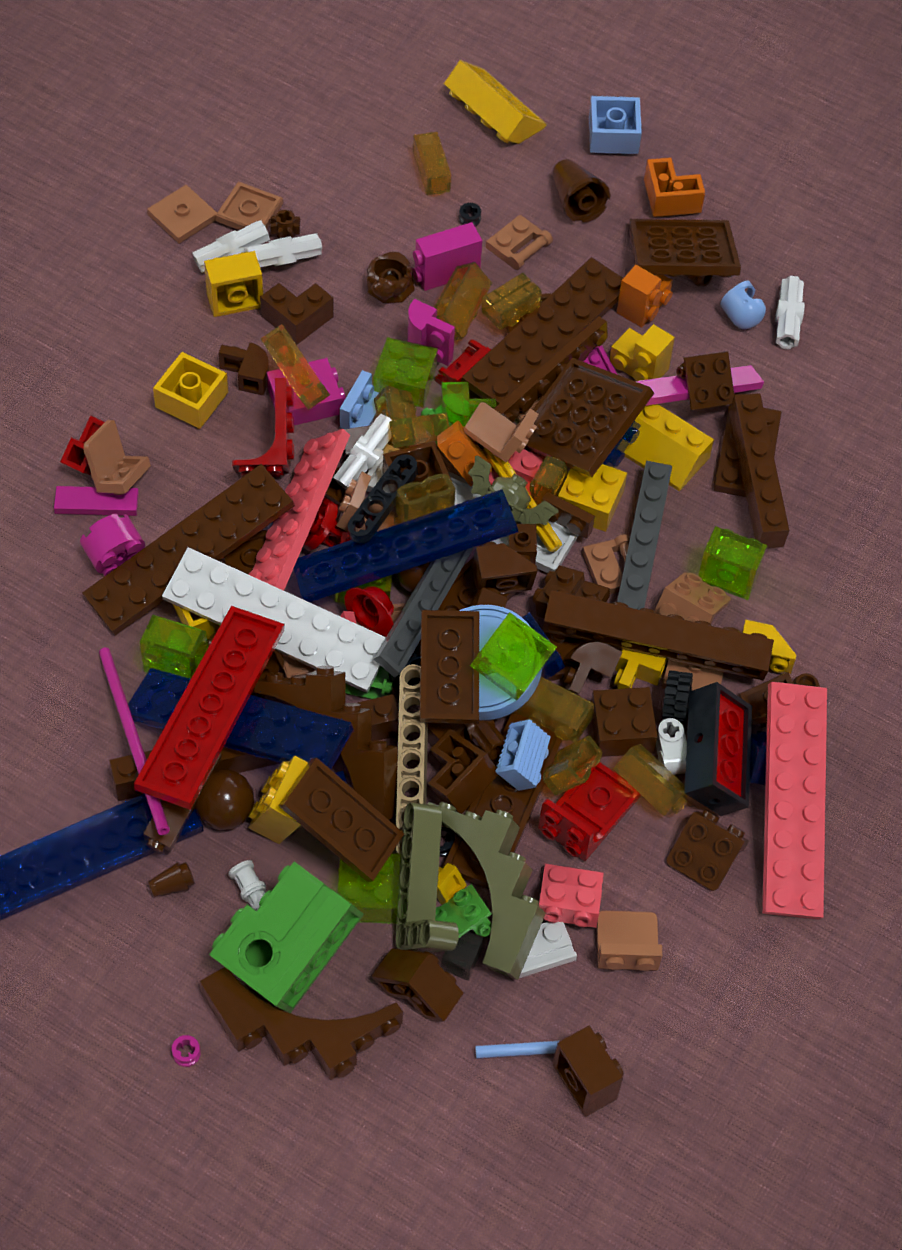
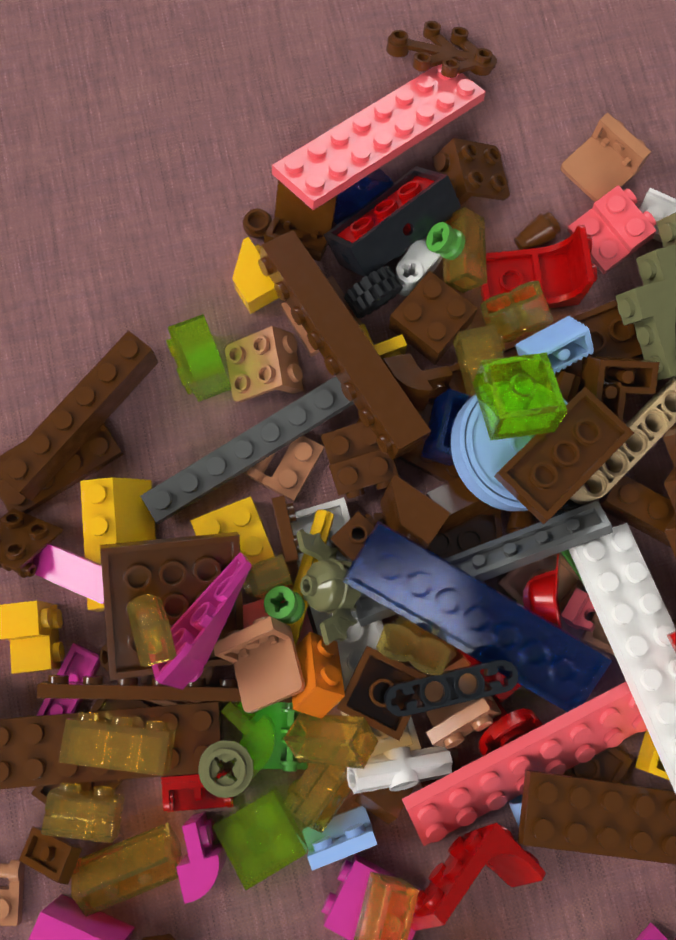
camera: 130 degrees left, 20 degrees up
none -> reddish brown plate [19,826,82,885]
none -> clear yellow brick [59,712,176,776]
none -> clear yellow brick [126,594,177,667]
none -> dark pink wedge [148,552,252,690]
none -> olive gear [198,740,254,798]
none -> bright green wheel [264,586,305,624]
none -> reddish brown plant [386,21,497,78]
none -> bright green wheel [426,222,466,260]
none -> reddish brown cone [514,212,561,250]

